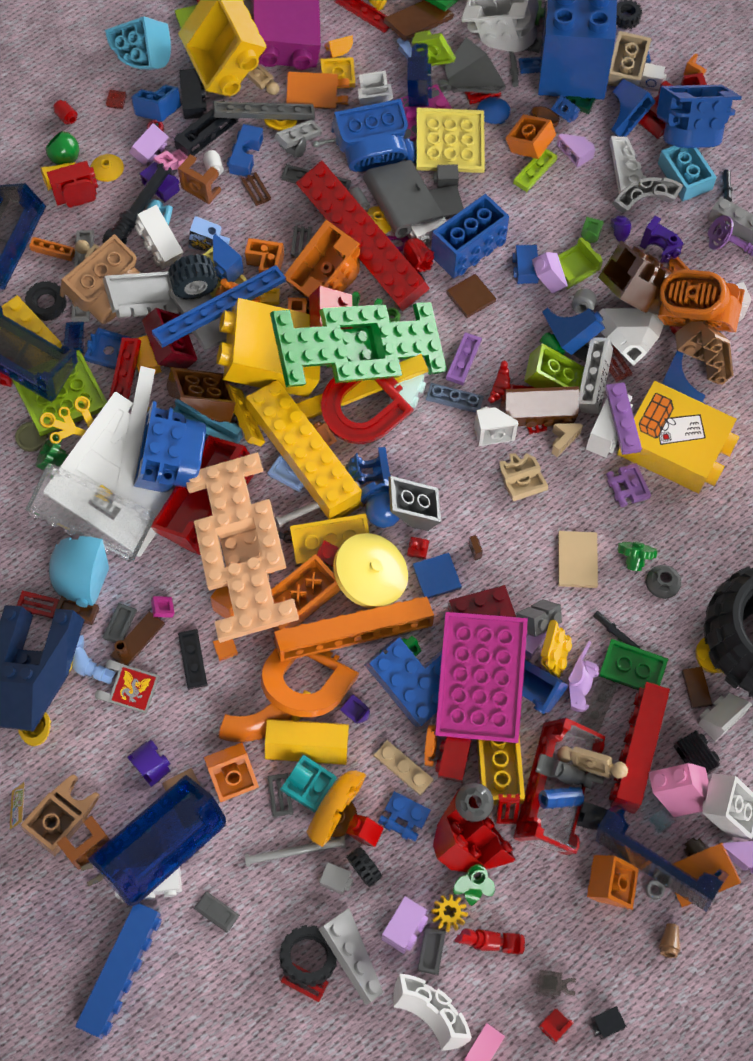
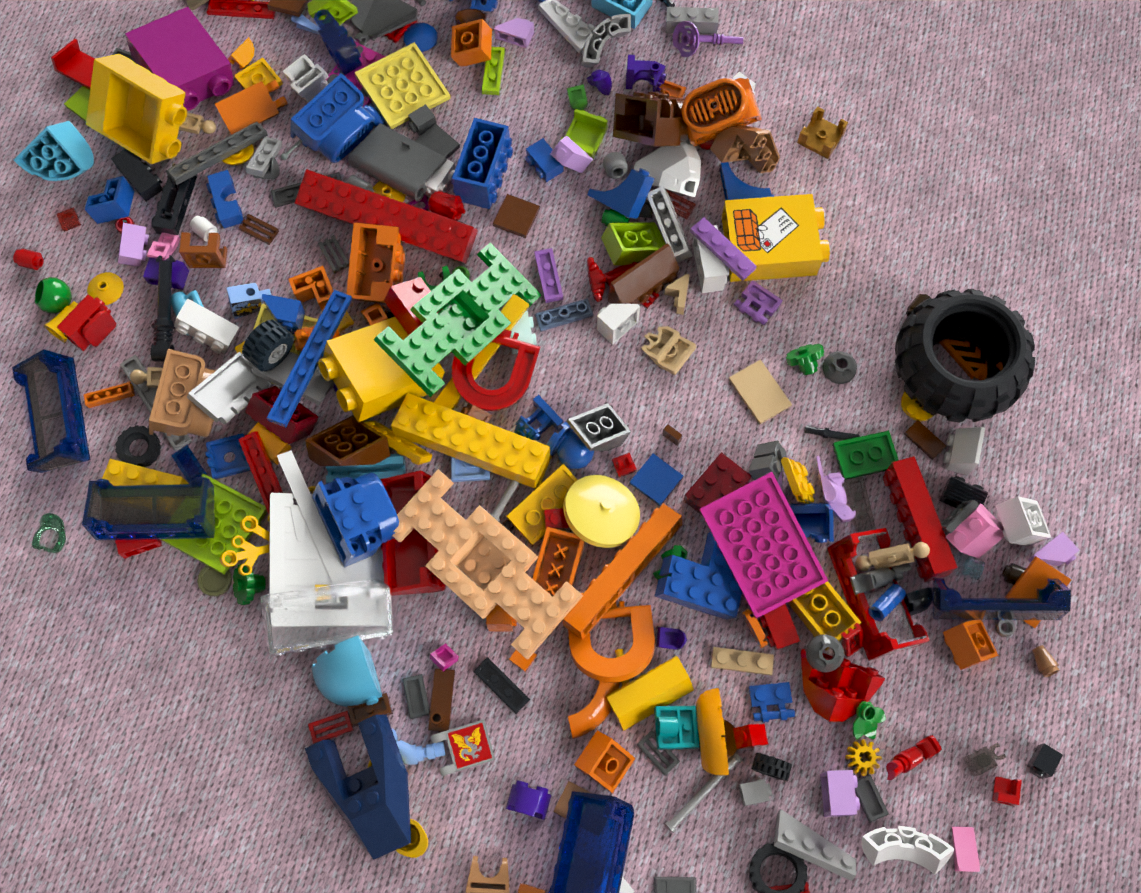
camera: 30 degrees left, 5 degrees up
none -> dark grey tile [941,500,979,534]

